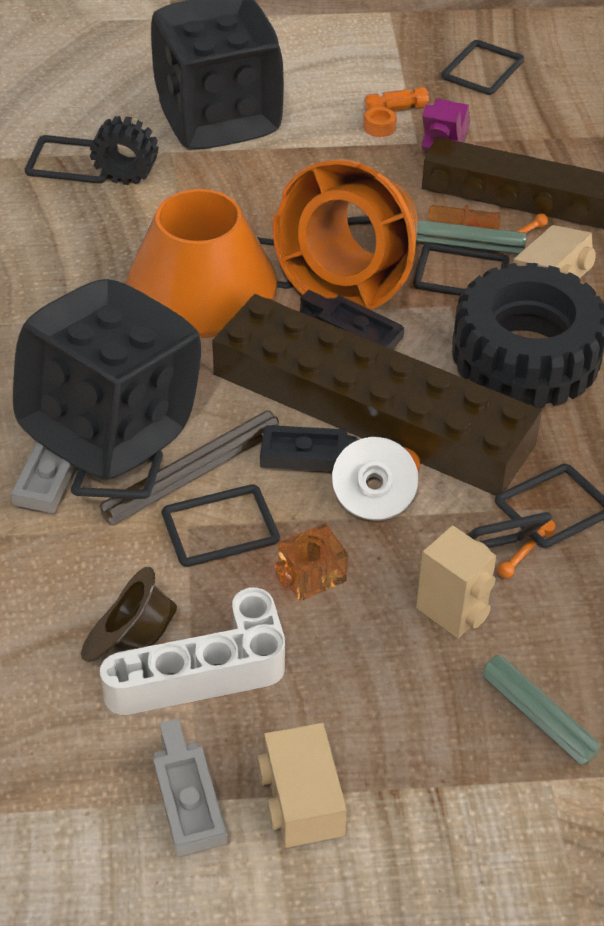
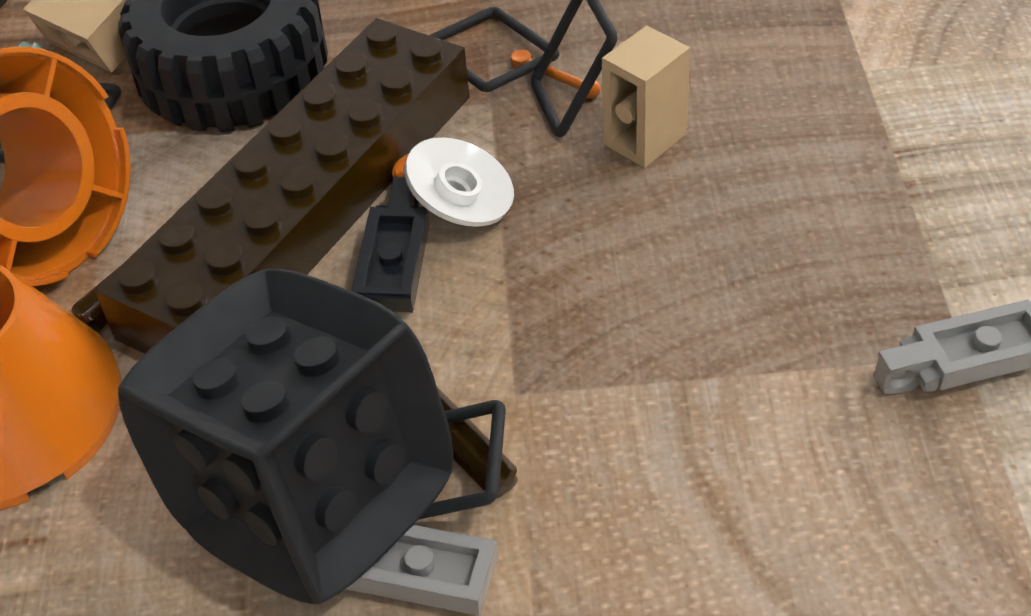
camera: 85 degrees left, 0 degrees up
dark brown piece [81,567,177,662] -> none
white beam [100,588,285,715] -> none
black piece [161,484,280,567] -> none
tan brick [257,723,347,848] -> none
clear orange brick [275,523,348,602] -> none
black hinge [299,289,404,349] -> none
sand green axle [483,655,601,765] -> none

